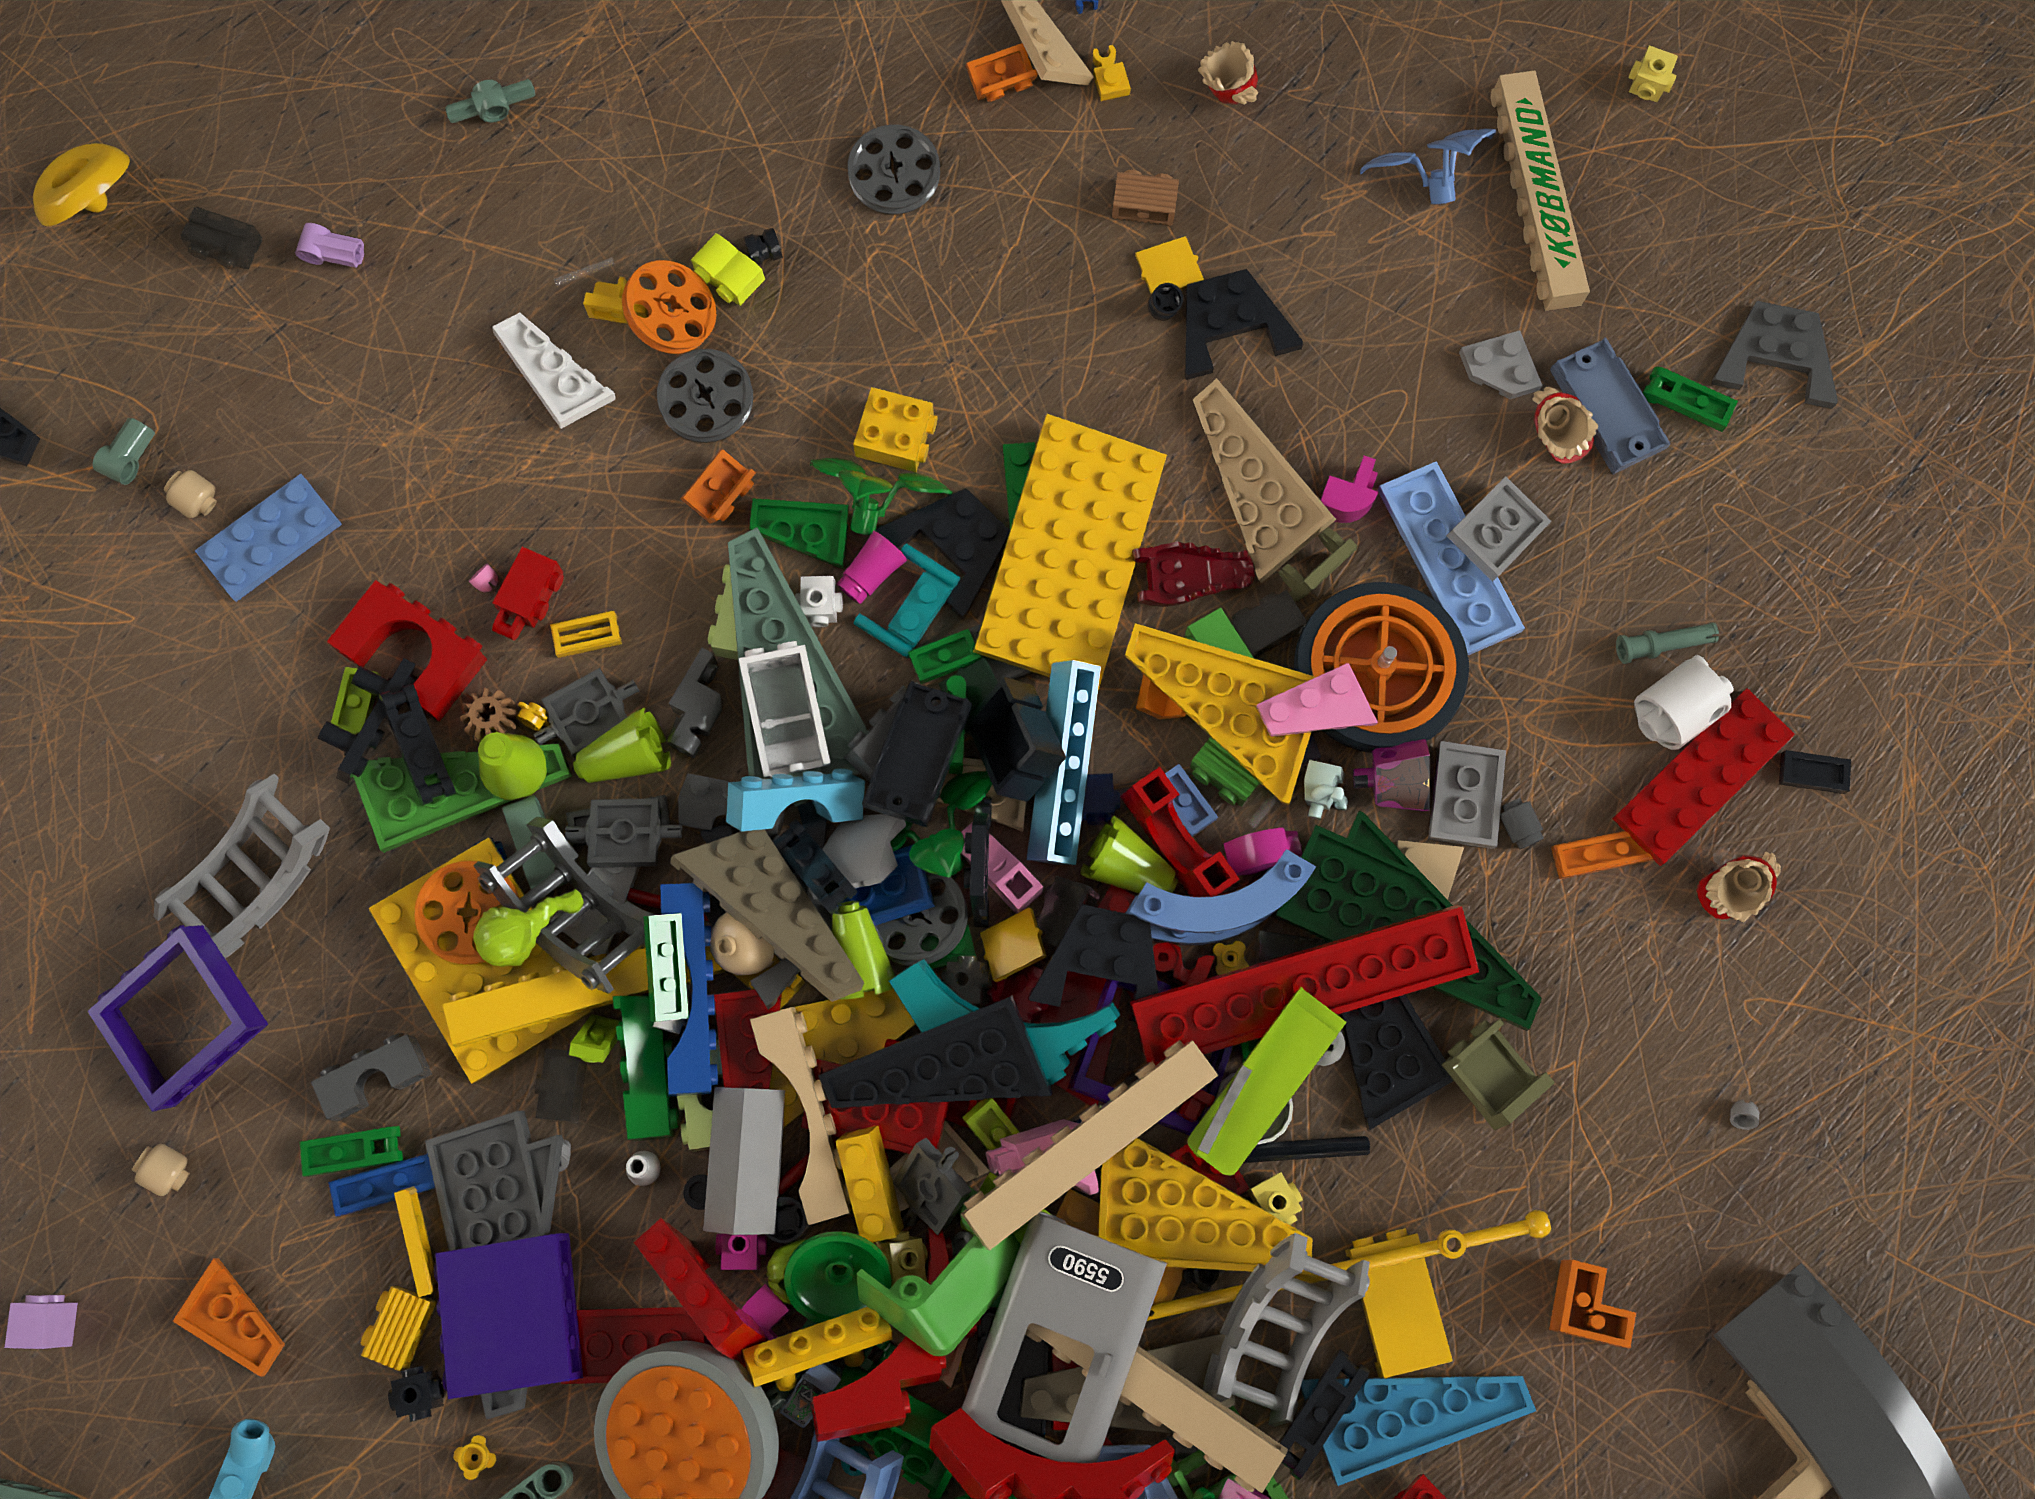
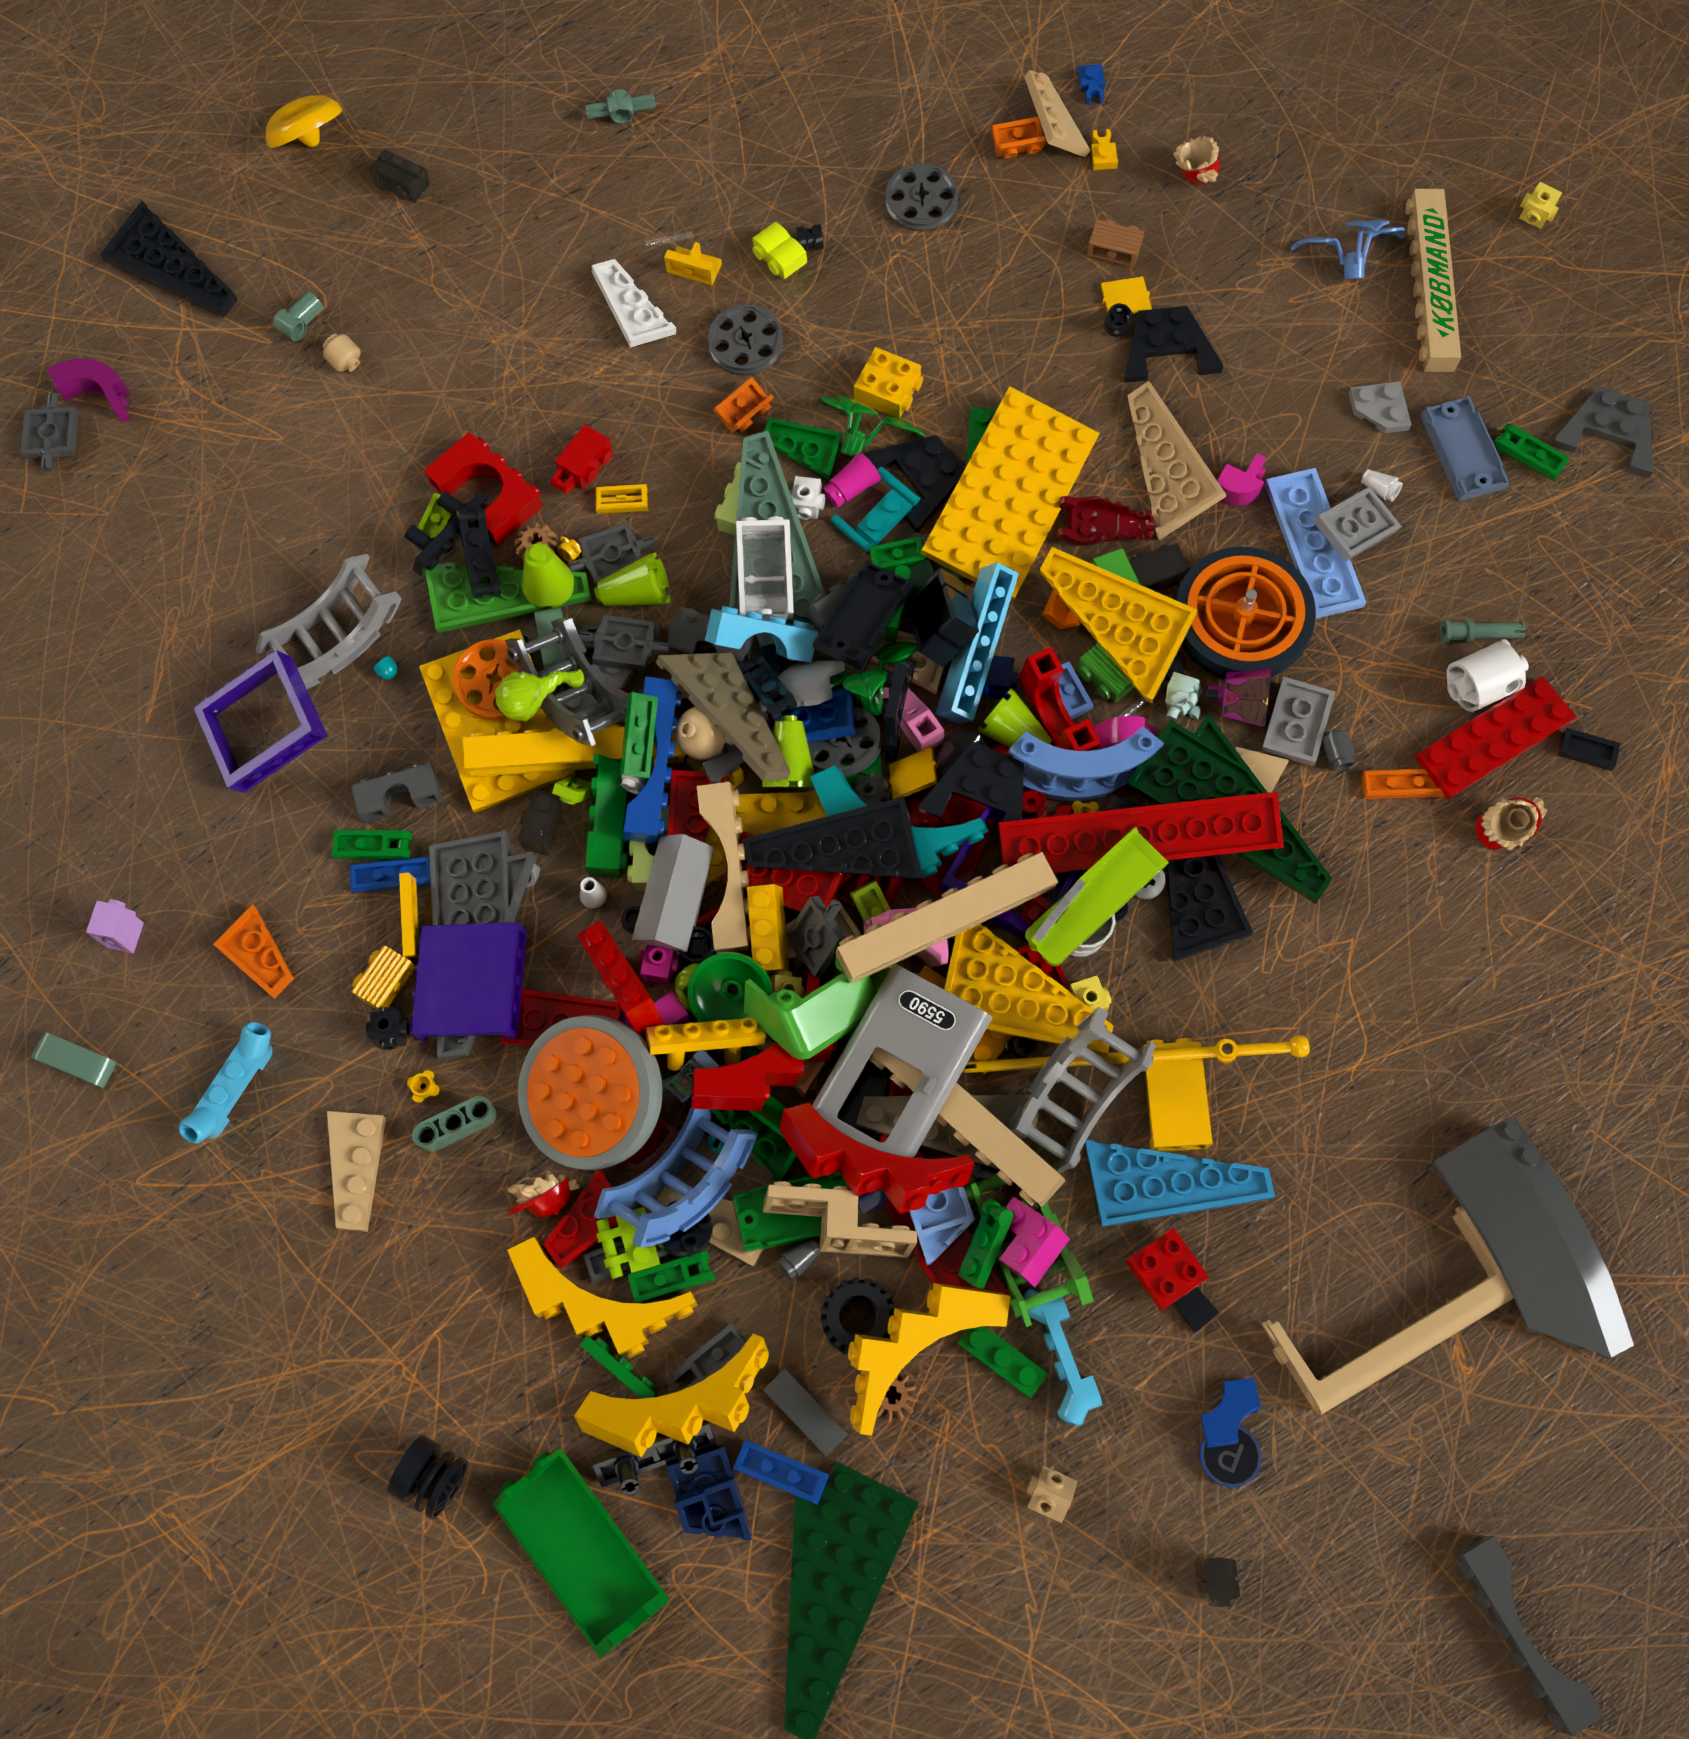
camera: 15 degrees right, 5 degrees down
tan head [132,1144,190,1196] -> none
medium blue plate [195,474,342,602] -> none
lavender piece [295,223,364,268] -> none
bright pink hinge [469,564,498,592] -> none
orange wedge [622,260,716,354] -> none
dark grey plate [666,648,723,759] -> none
black axle [1243,1136,1370,1163] -> none
bright pink wing [1256,663,1378,737] -> none
olive piece [1278,527,1358,602] -> none
black plate [1278,1349,1370,1480] -> none
olive panel [1441,1018,1555,1131] -> none
tan hair [1532,387,1598,464] -> none
orange brick [1549,1260,1636,1349] -> none
light grey hinge [1730,1100,1759,1130] -> none
none -> teal hinge [374,656,397,680]
none -> white cone [1361,469,1403,501]

